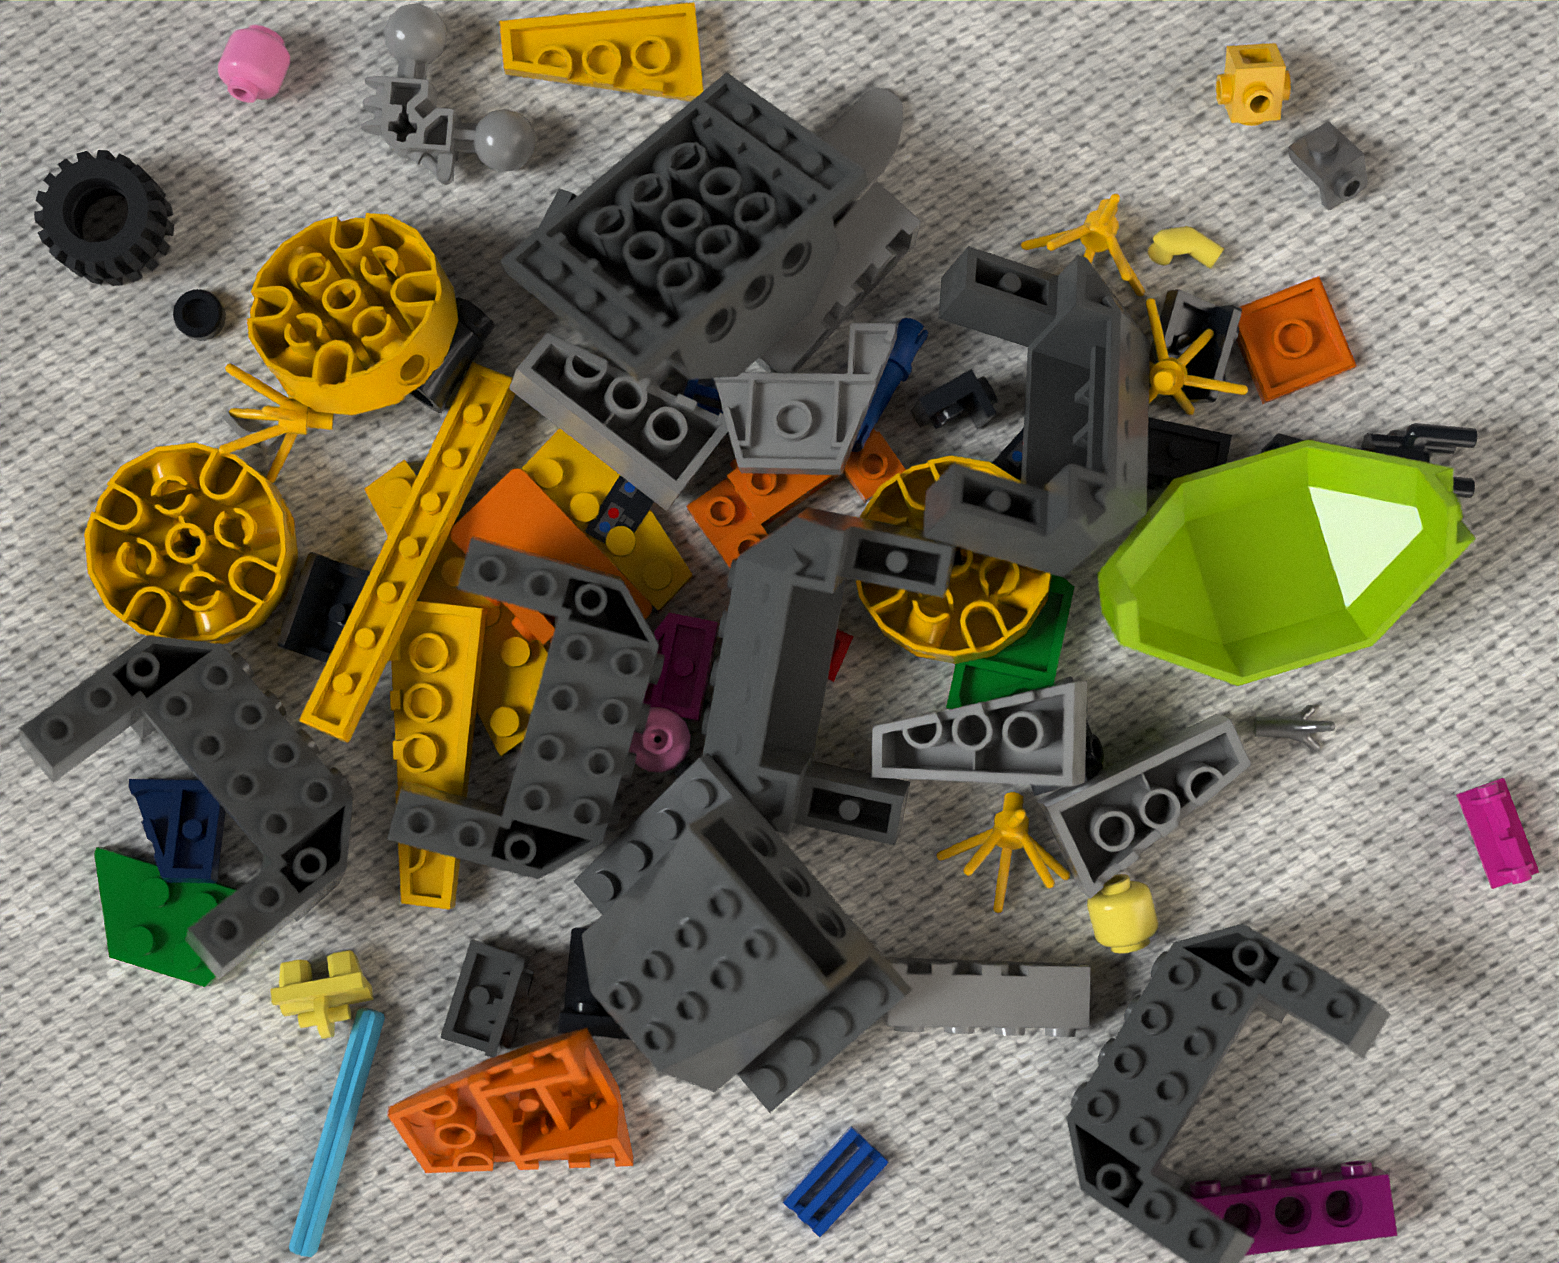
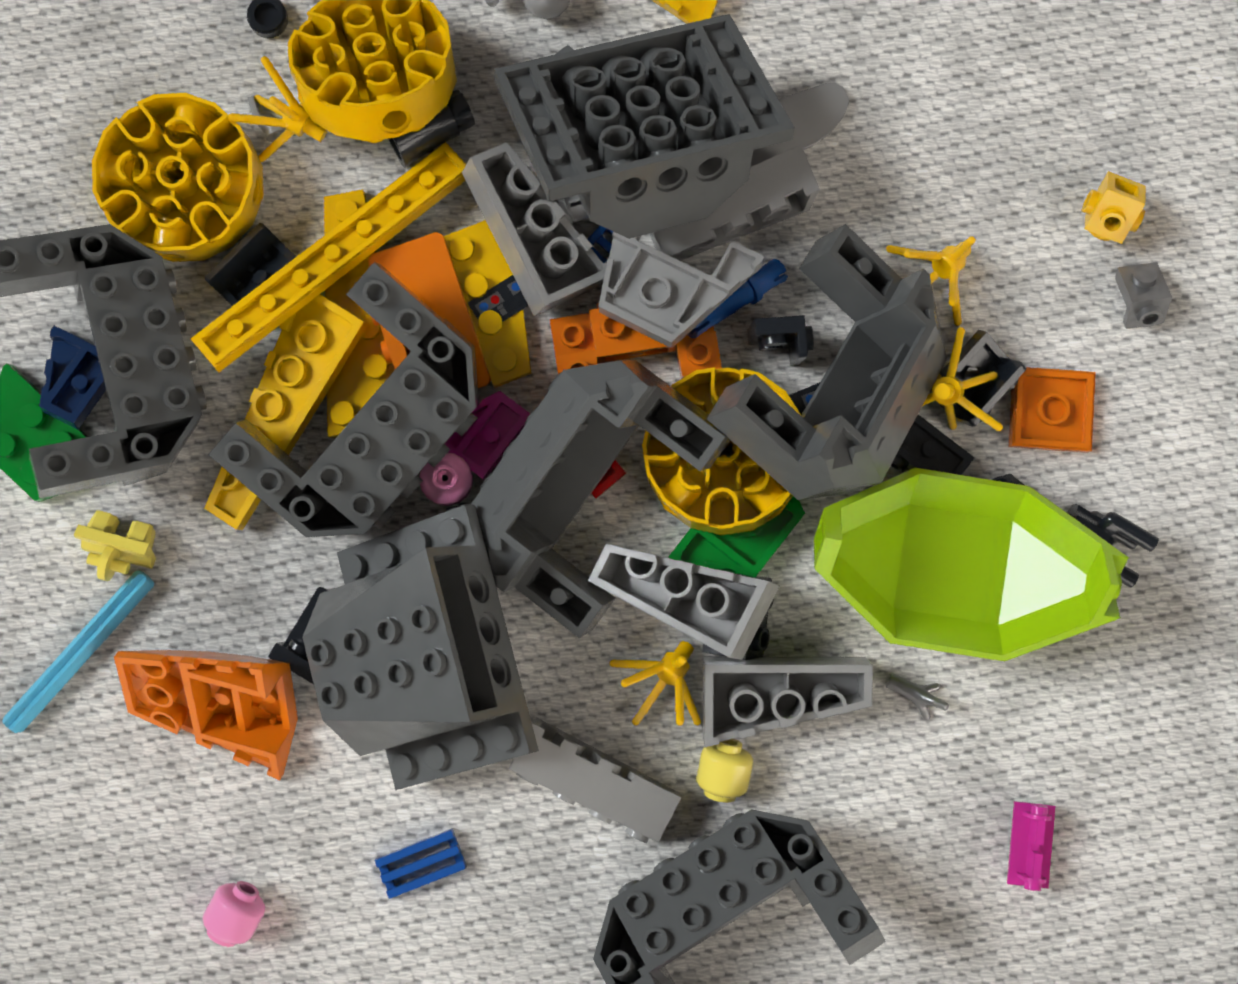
camera: 25 degrees right, 0 degrees up
dark grey bracket [440,939,535,1058] -> none
light yellow arm [1148,226,1224,269] -> none

